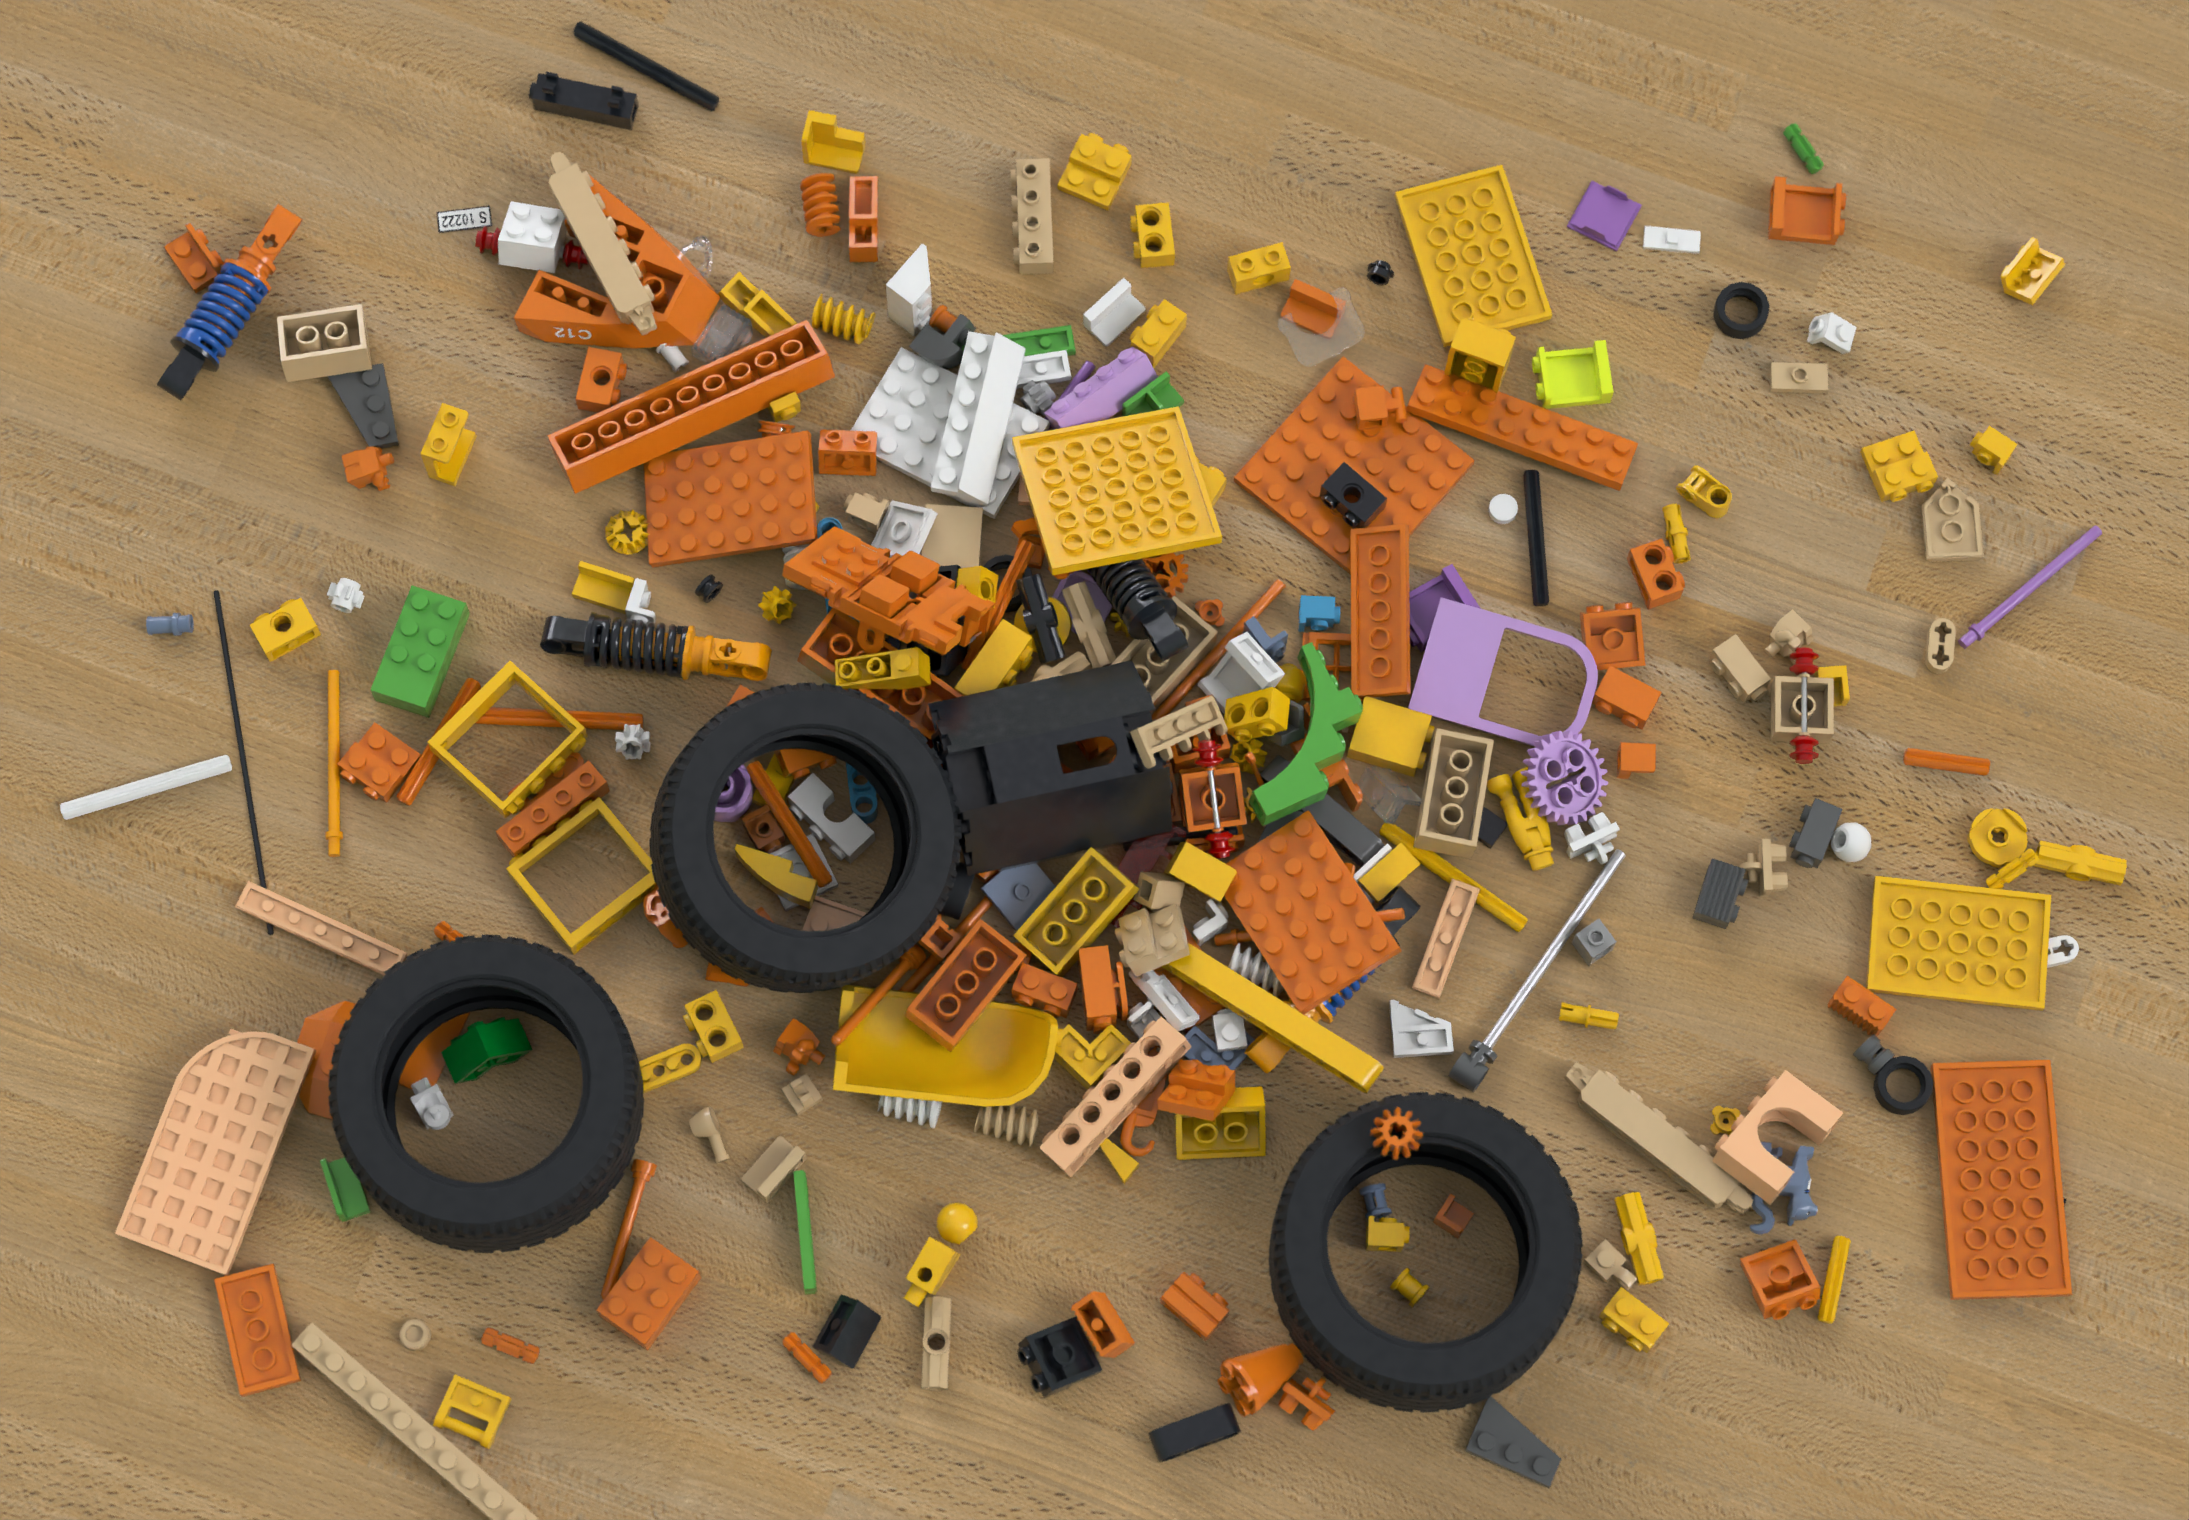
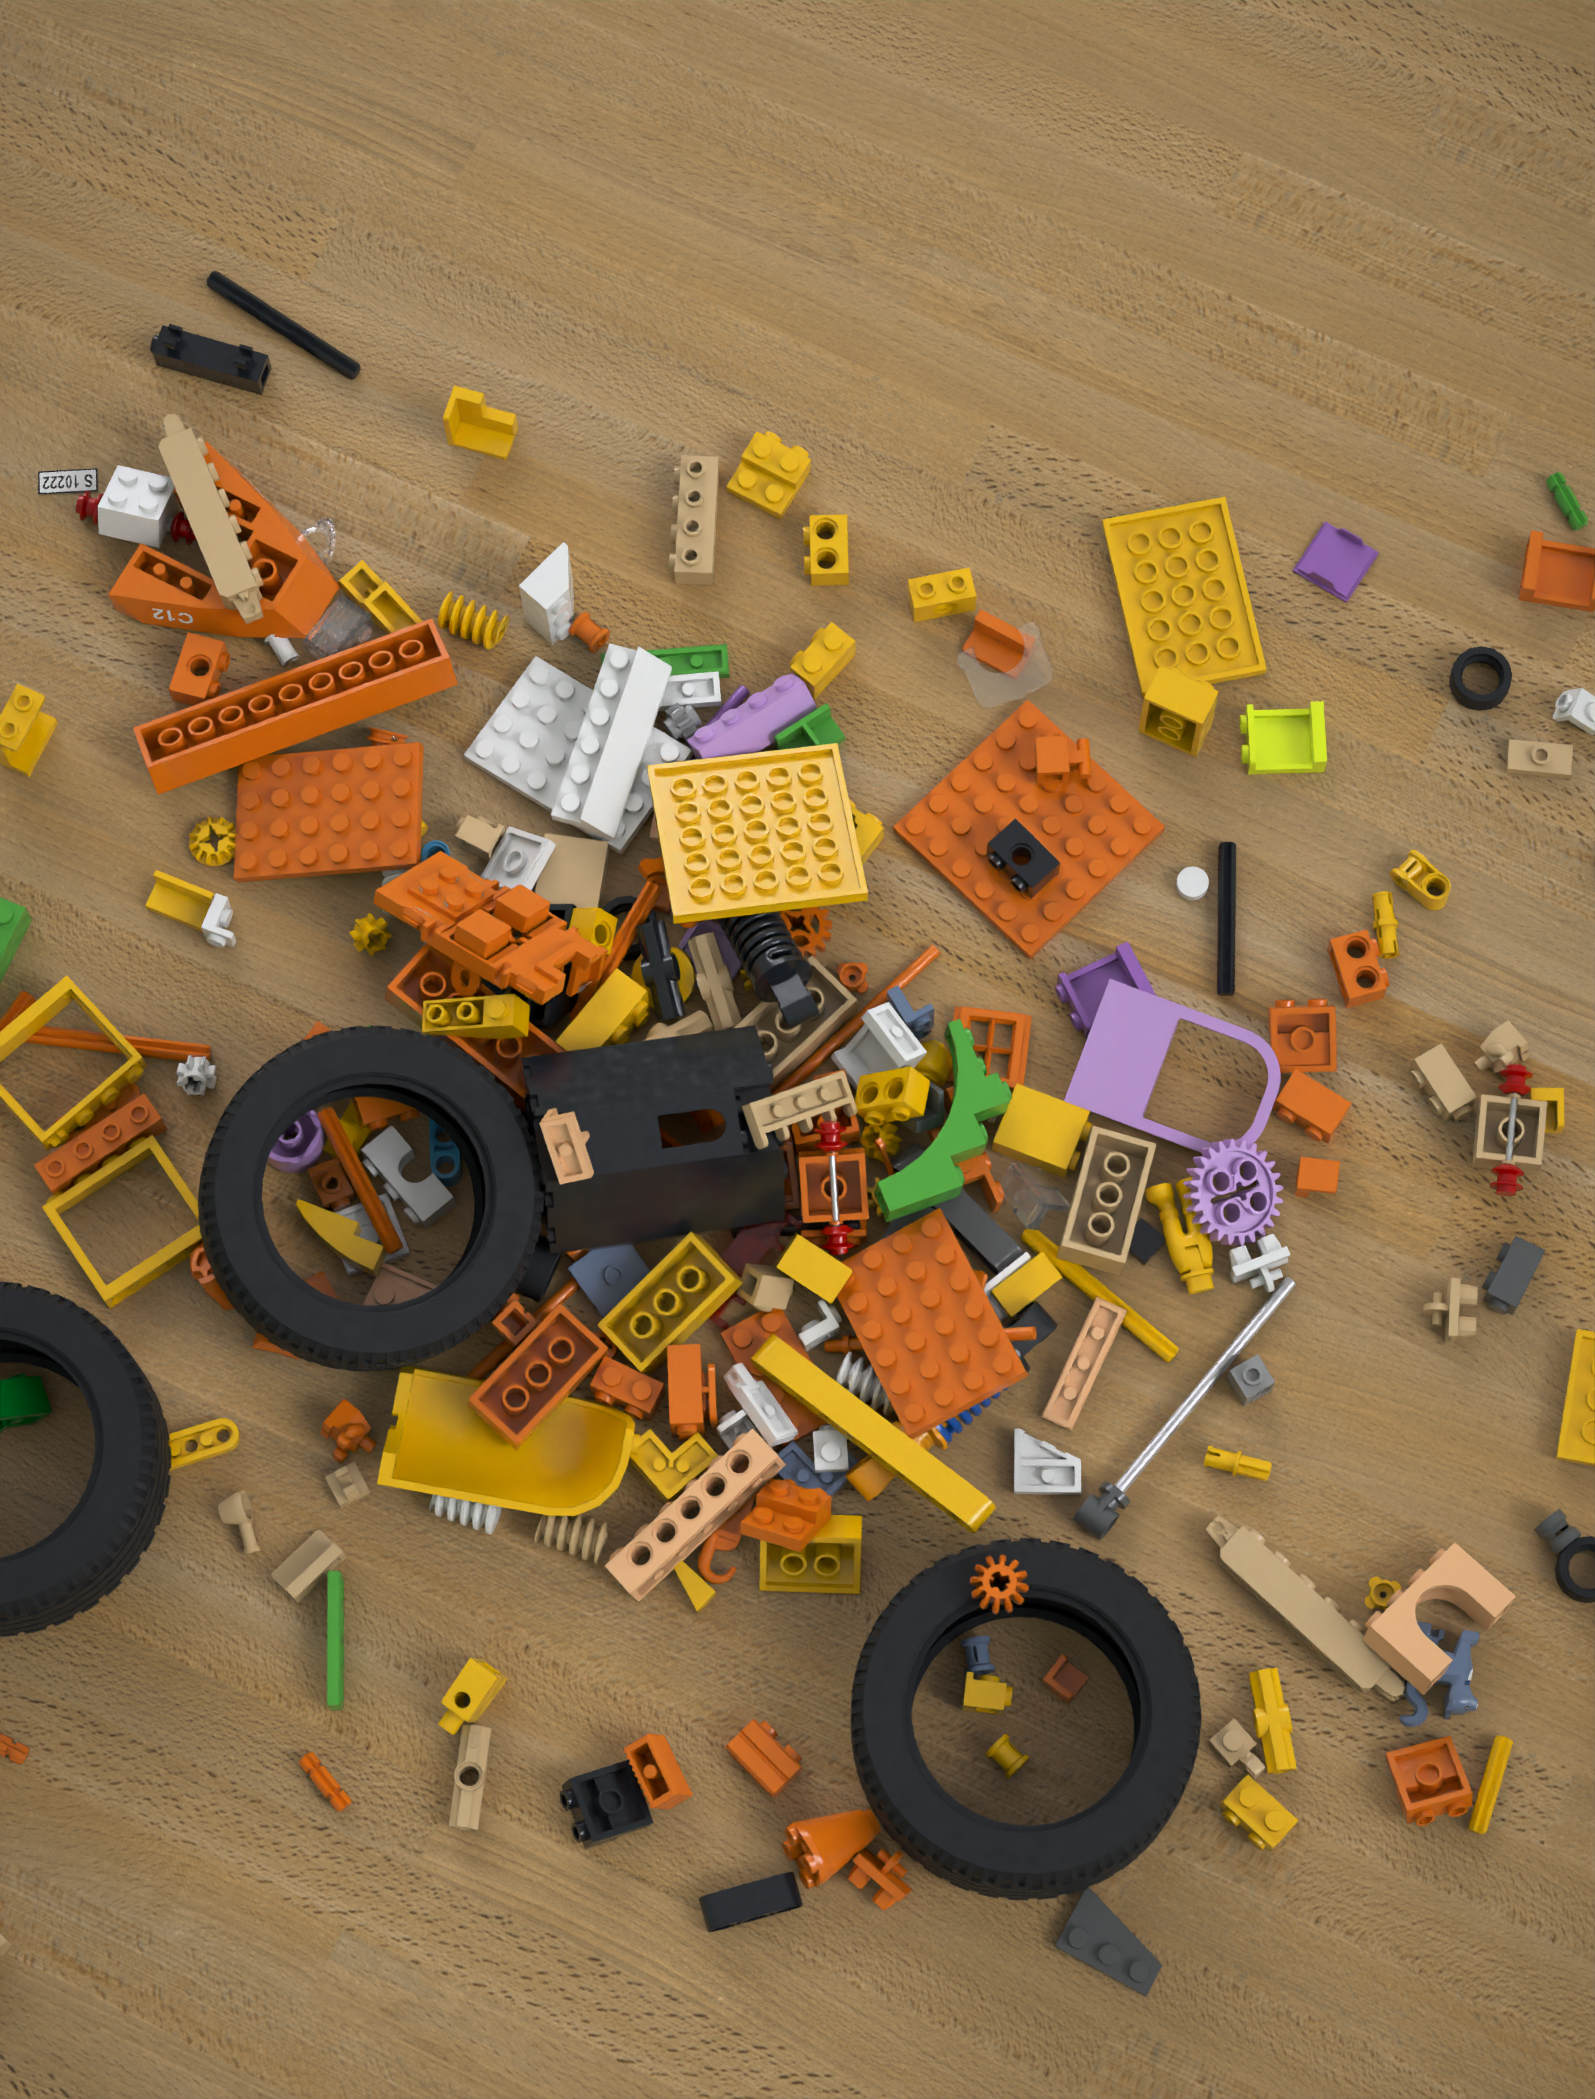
camera: 10 degrees right, 0 degrees up
black piece [540,612,772,681] -> none
orange brick [596,1237,701,1351] -> none
orange piece [601,1159,657,1300] -> none
yellow brick [682,990,744,1063] -> none
black bush [695,574,723,603] -> none
yellow bracket [768,391,801,422] -> none
orange piece [800,173,841,237] -> none
black panel [812,1294,881,1369] -> none
orange bracket [818,430,877,476] -> none
orange piece [831,944,926,1045] -> none
orange slope [849,176,878,262] -> none
dark grey brick [909,314,976,369] -> none
yellow piece [937,1202,978,1244] -> none
white panel [1083,278,1146,347] -> none
tan plate [1115,903,1190,976] -> none
dark azure brick [1298,595,1340,632] -> none
orange plate [1350,524,1410,699] -> none
black plate [1367,260,1394,285] -> none
orange plate [1406,364,1638,491] -> none
white piece [1643,226,1701,254] -> none
dark grey brick [1692,859,1748,929] -> none
orange brick [1827,976,1897,1036] -> none
white piece [1831,822,1871,862] -> none
none -> light nougat panel [539,1108,594,1184]

